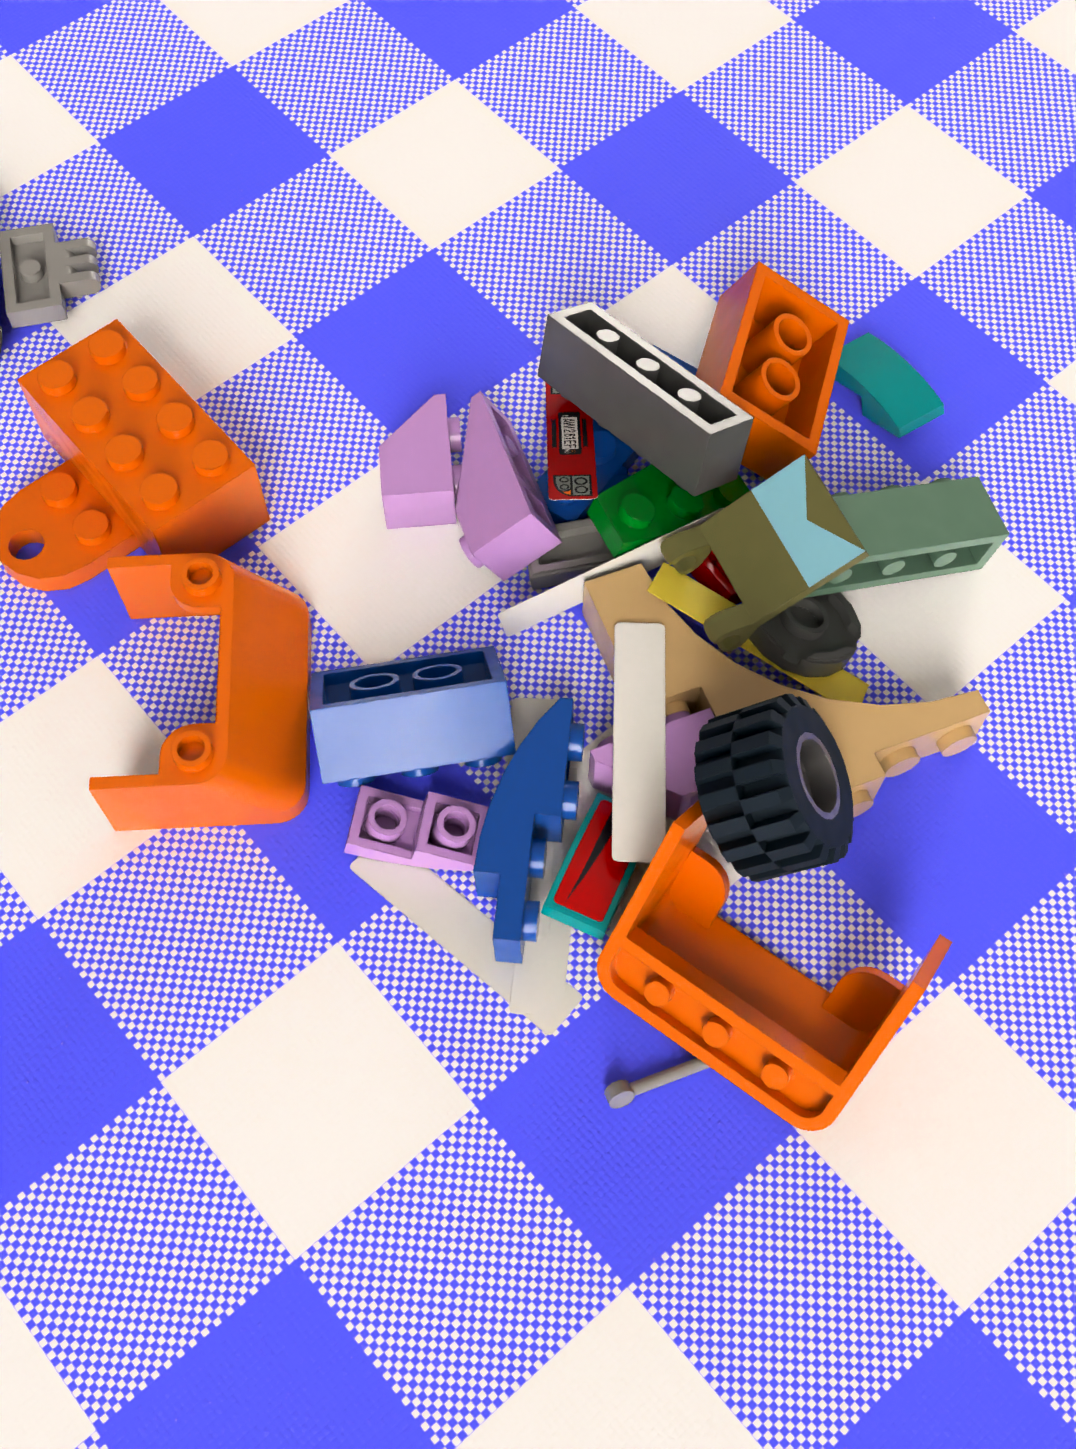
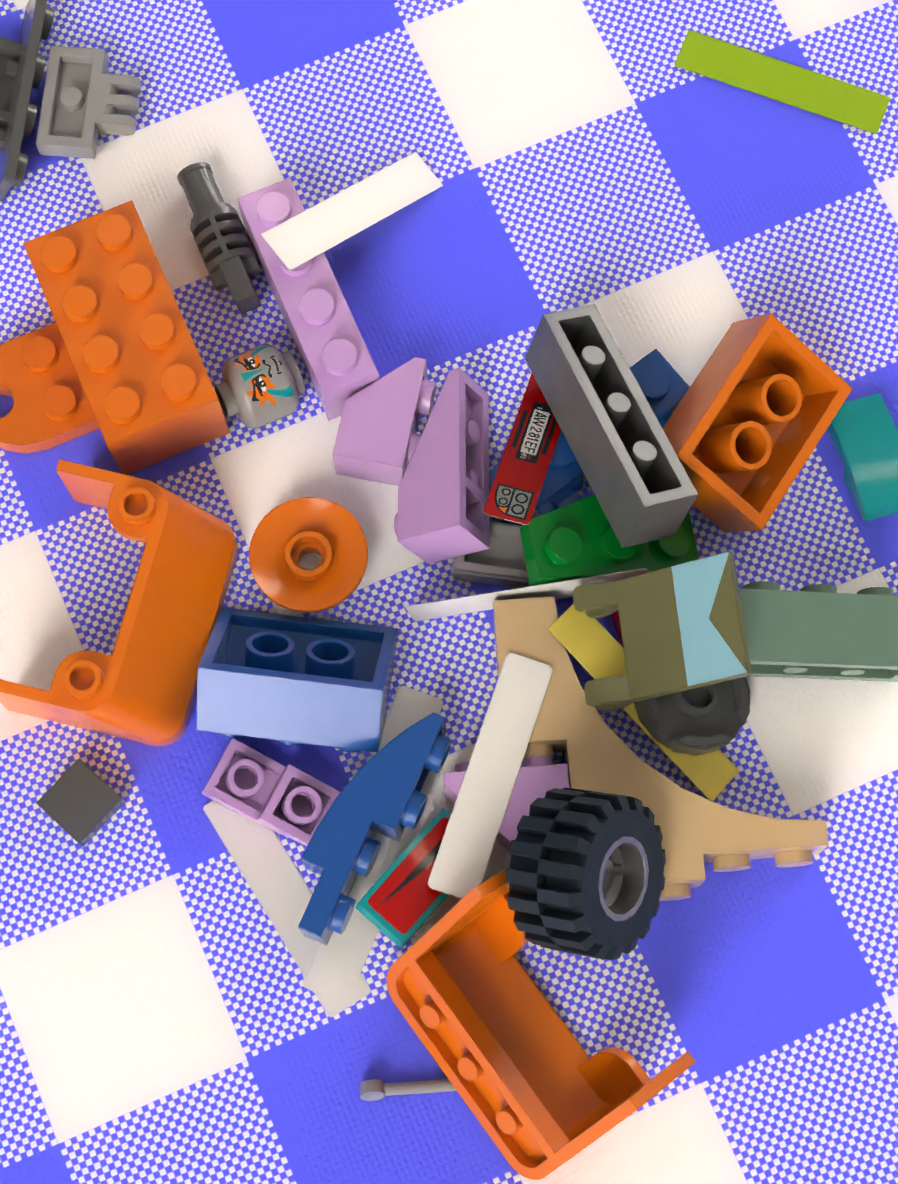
camera: 20 degrees right, 10 degrees up
none -> dark grey tile [36,759,126,847]
none -> dark grey hinge [177,162,262,314]
none -> light grey head [215,344,305,429]
none -> lavender brick [237,178,379,421]
none -> orange dish [249,497,368,613]
none -> white sticker [261,152,443,271]
none -> lime sticker [675,30,890,134]

